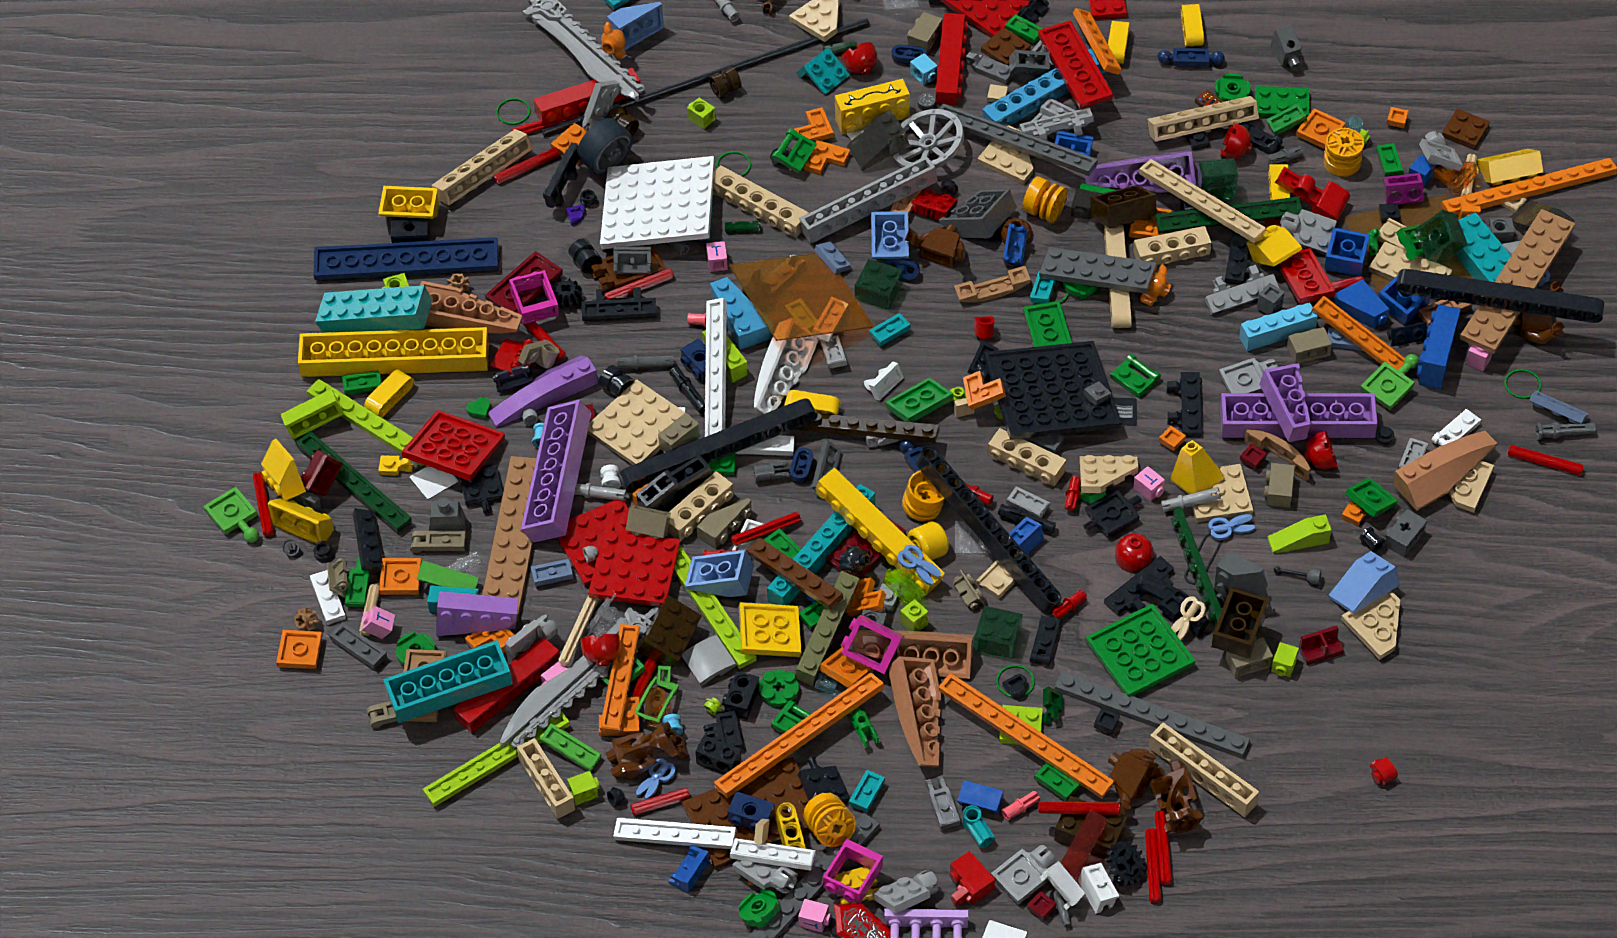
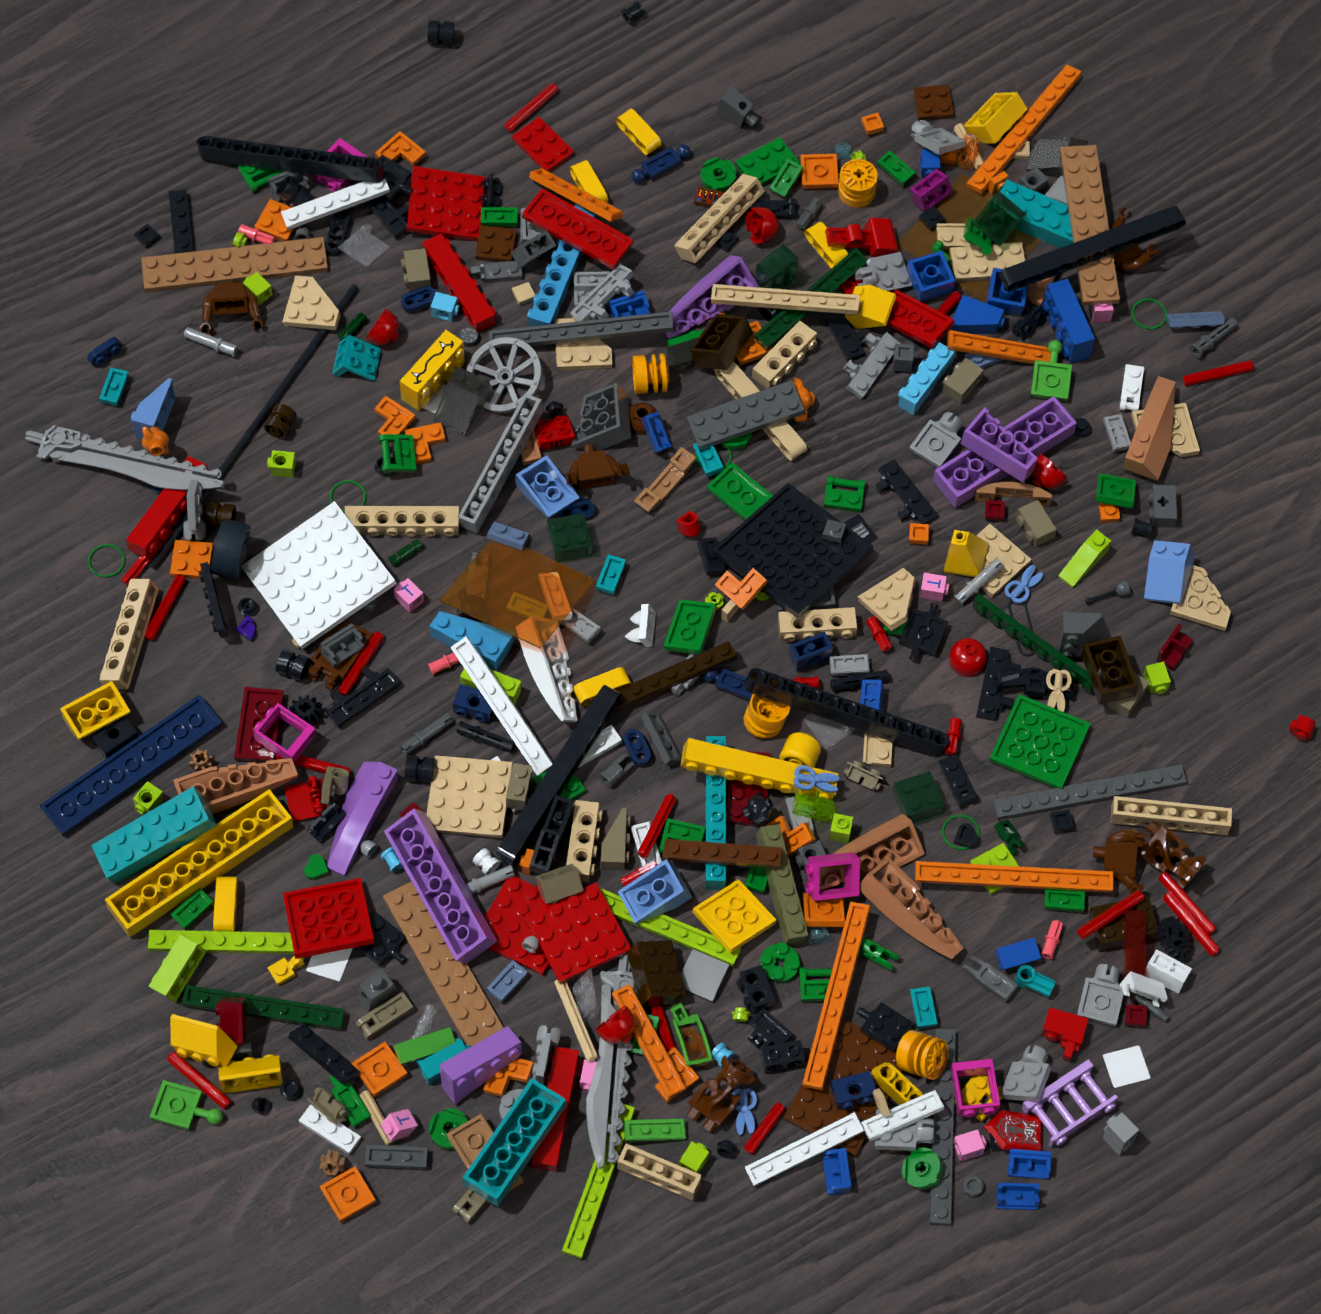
camera: 40 degrees left, 10 degrees up
none -> dark blue brick [789,632,833,671]

